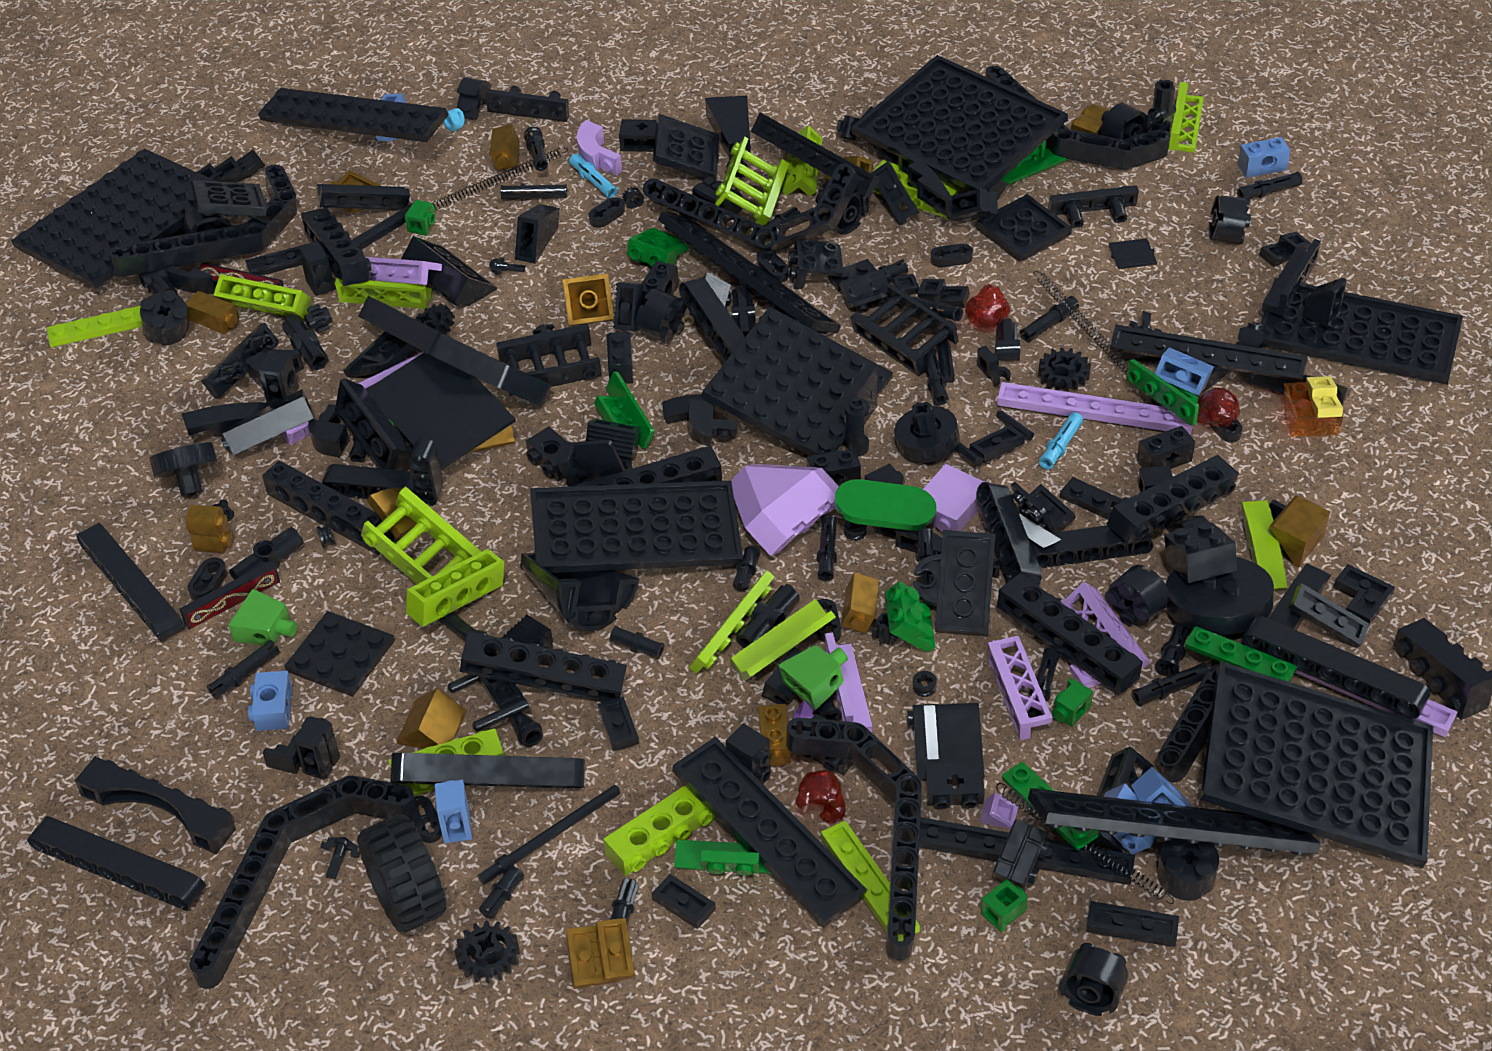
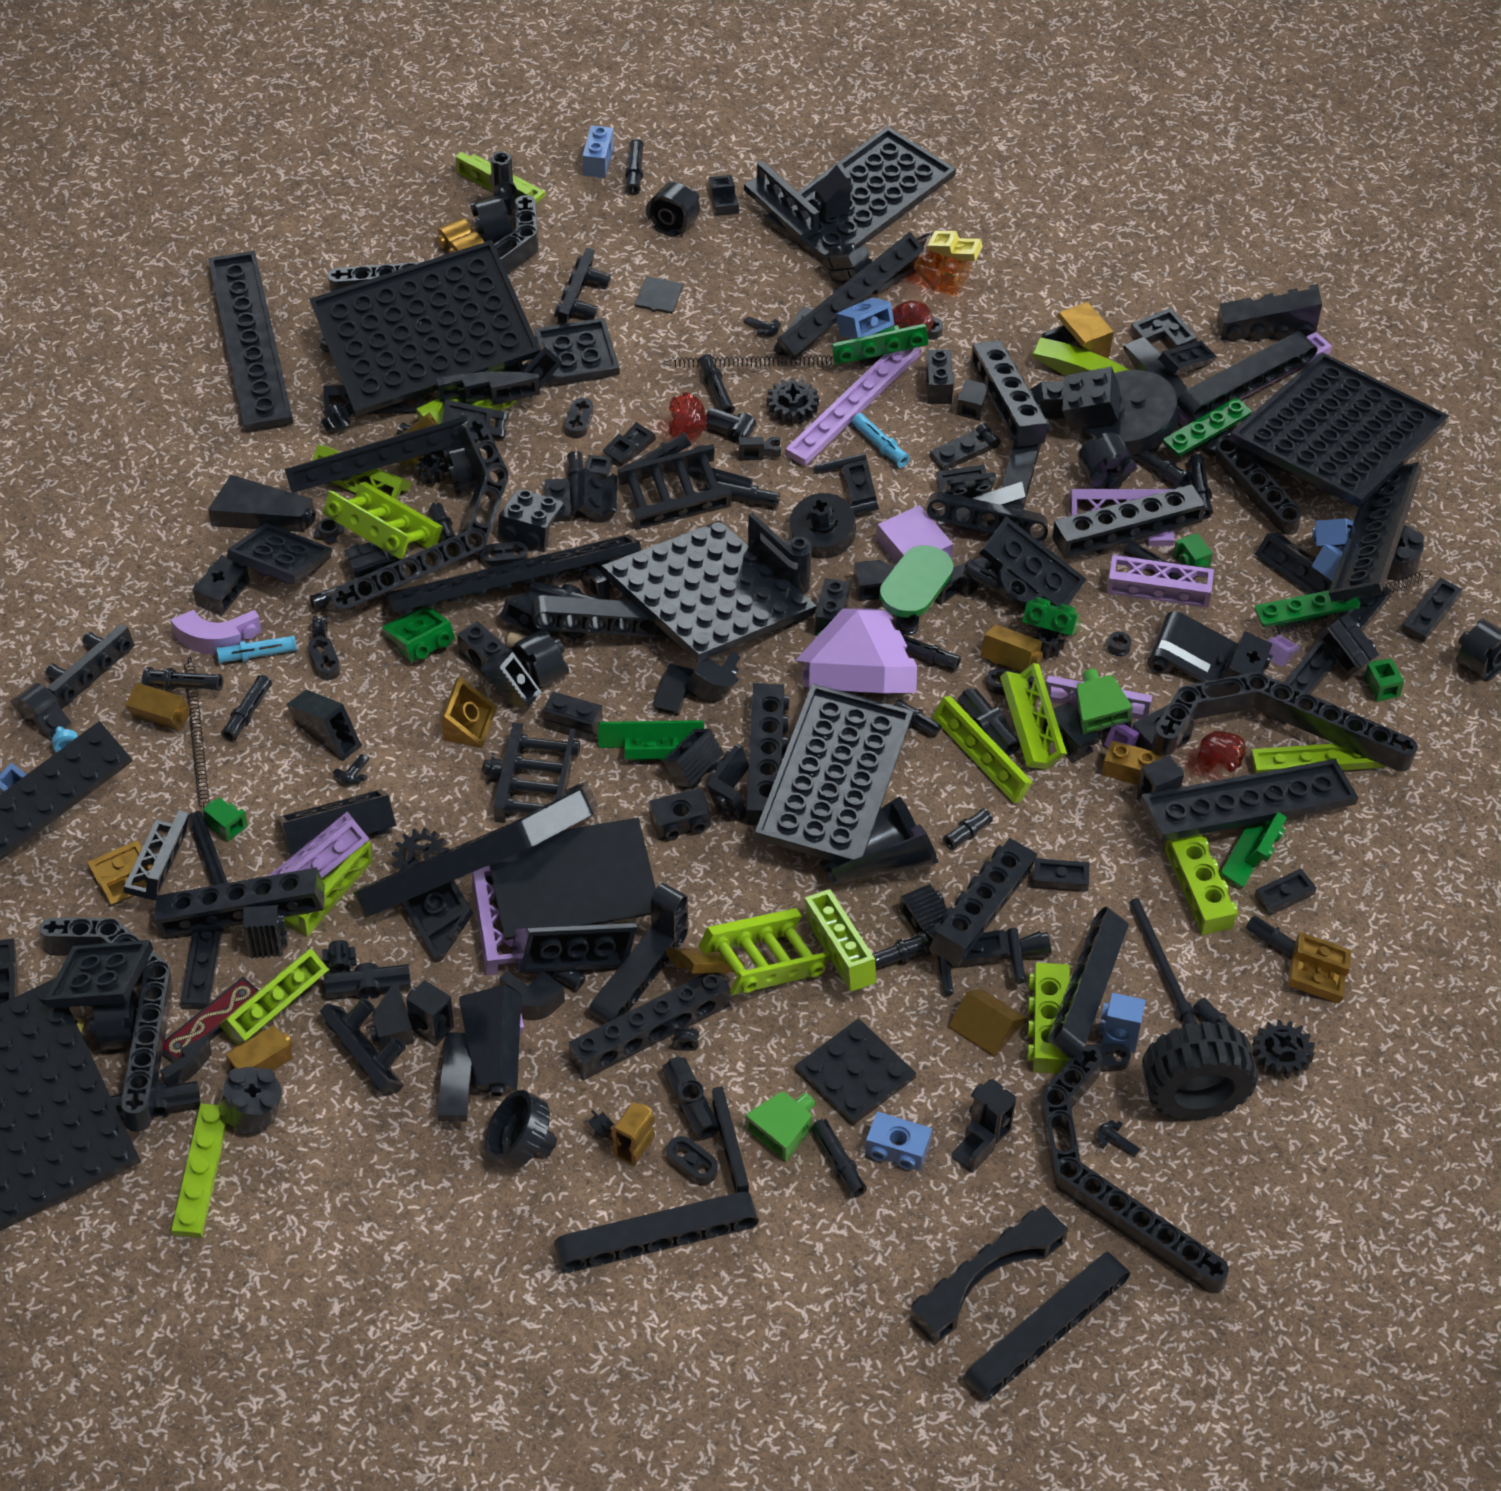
camera: 70 degrees left, 5 degrees up
none -> black plate [208,251,293,432]

